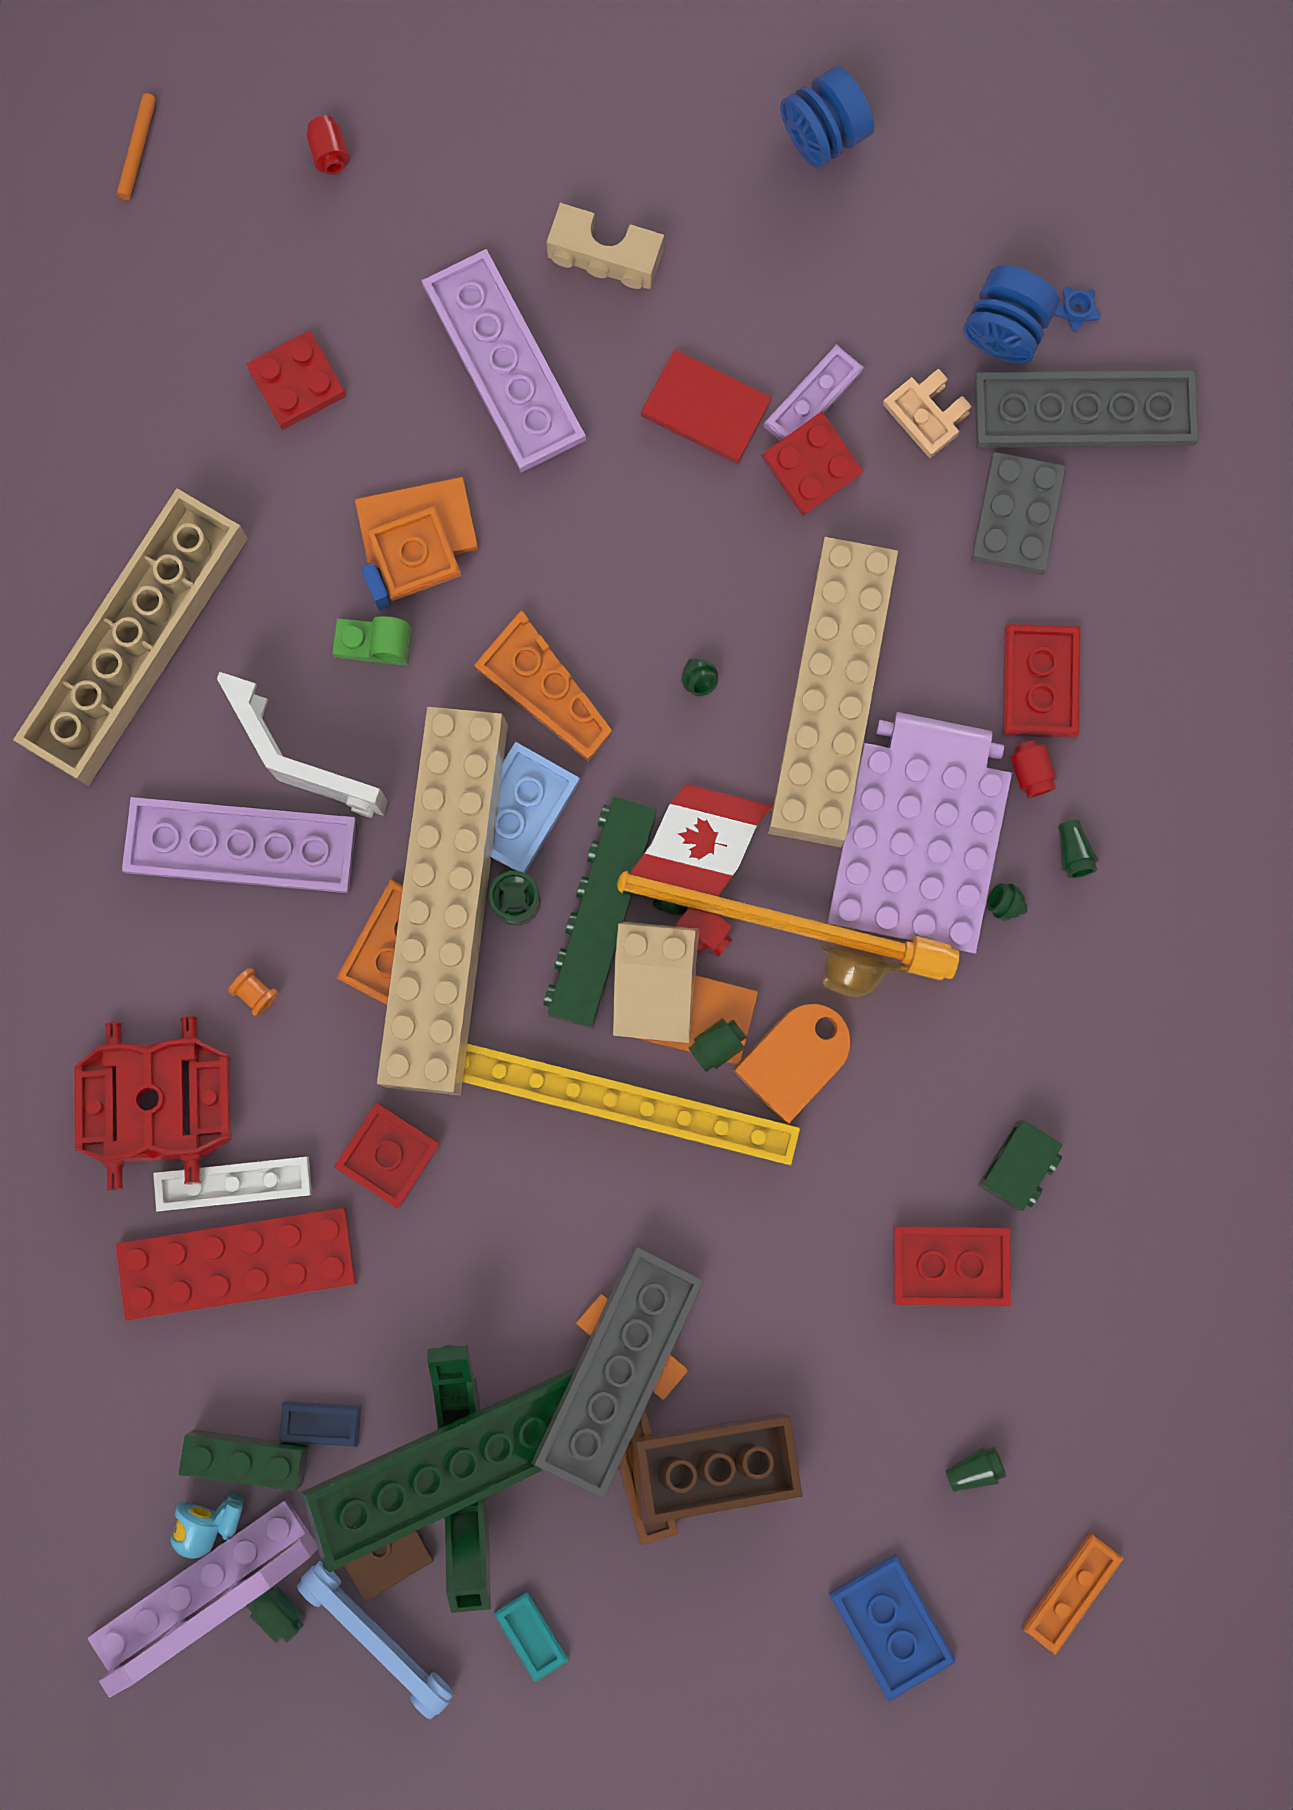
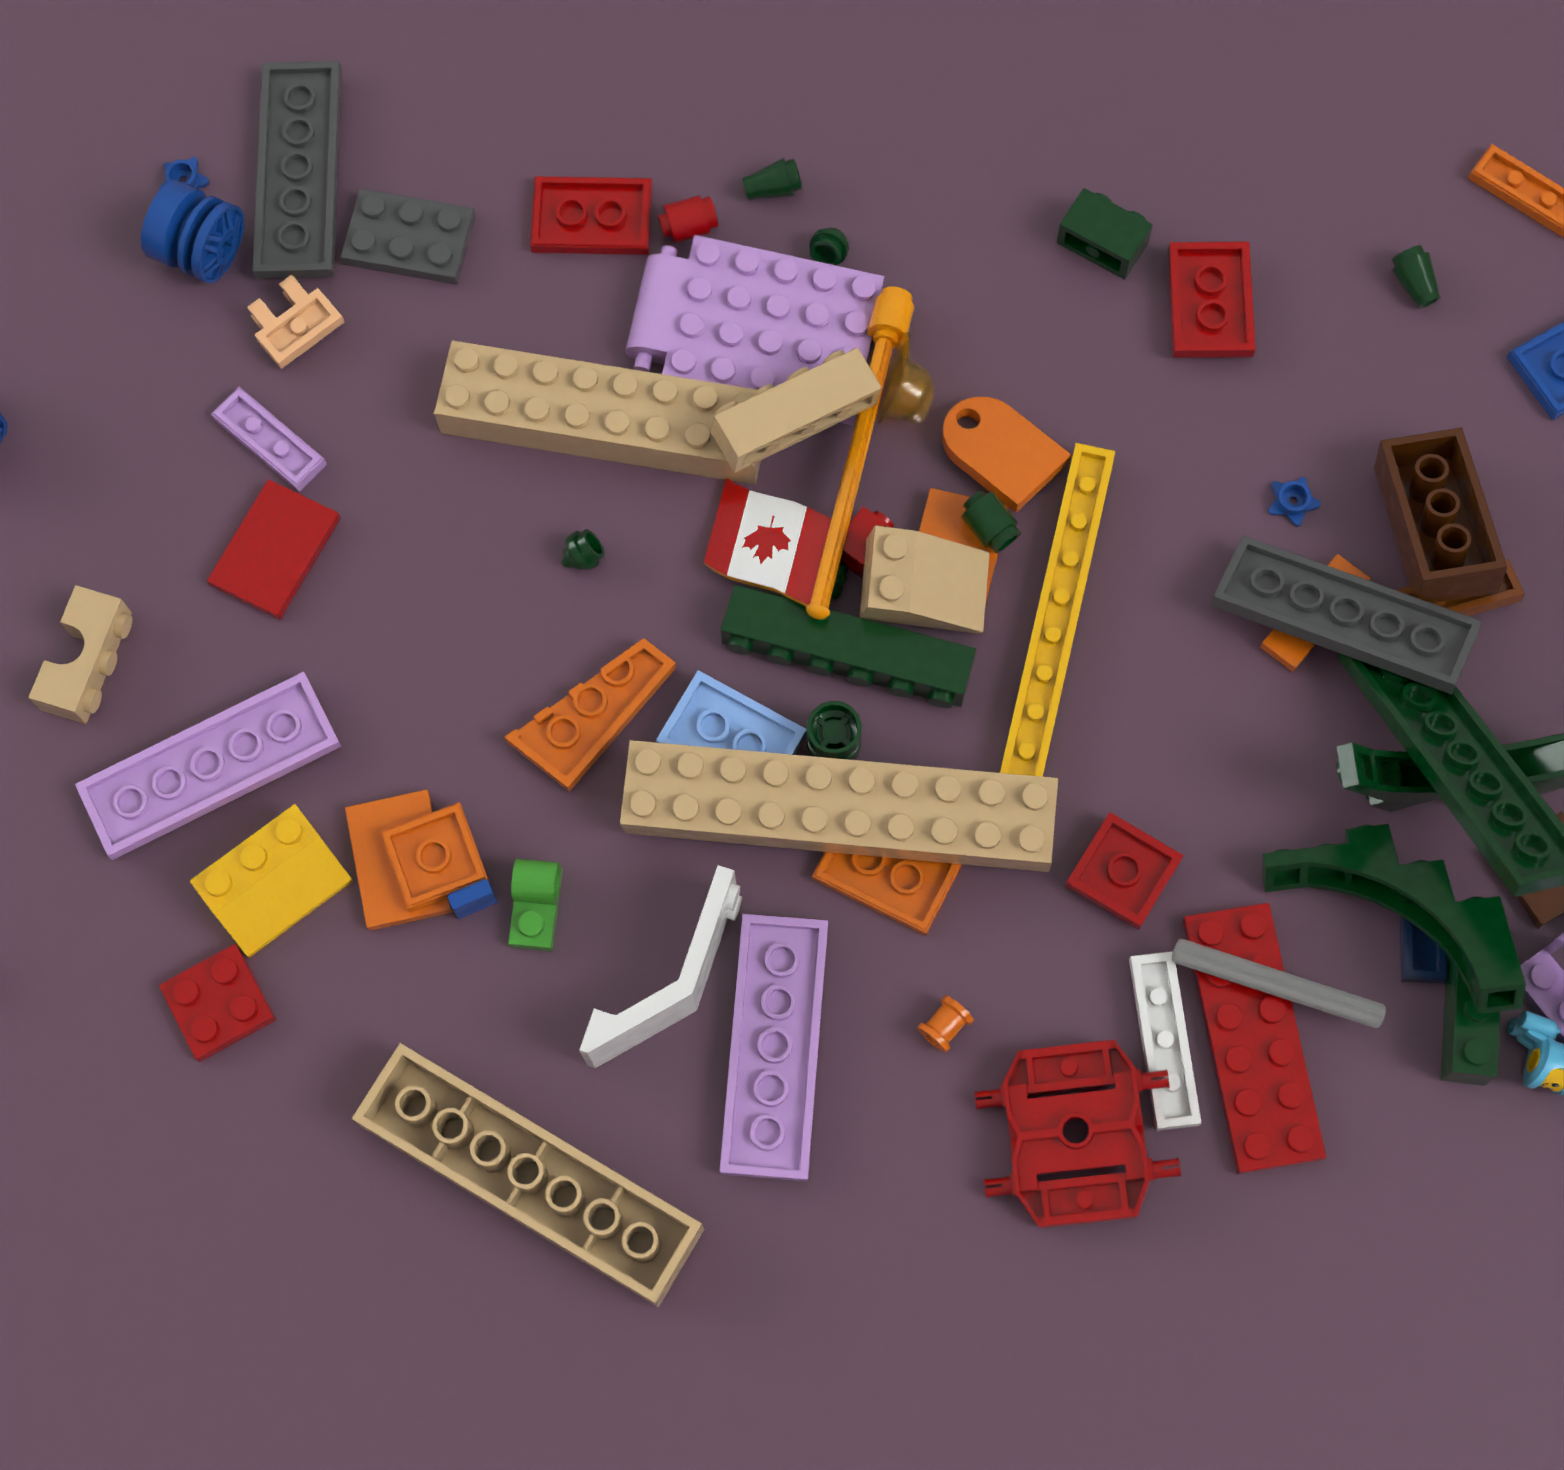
camera: 85 degrees left, 10 degrees down
red plate [760,411,863,516] -> none
none -> yellow slope [190,804,353,958]
none -> tan brick [711,347,882,473]
none -> light grey axle [1172,939,1386,1028]
none -> dark green arch [1262,824,1526,1014]
none -> blue plate [1268,477,1321,527]

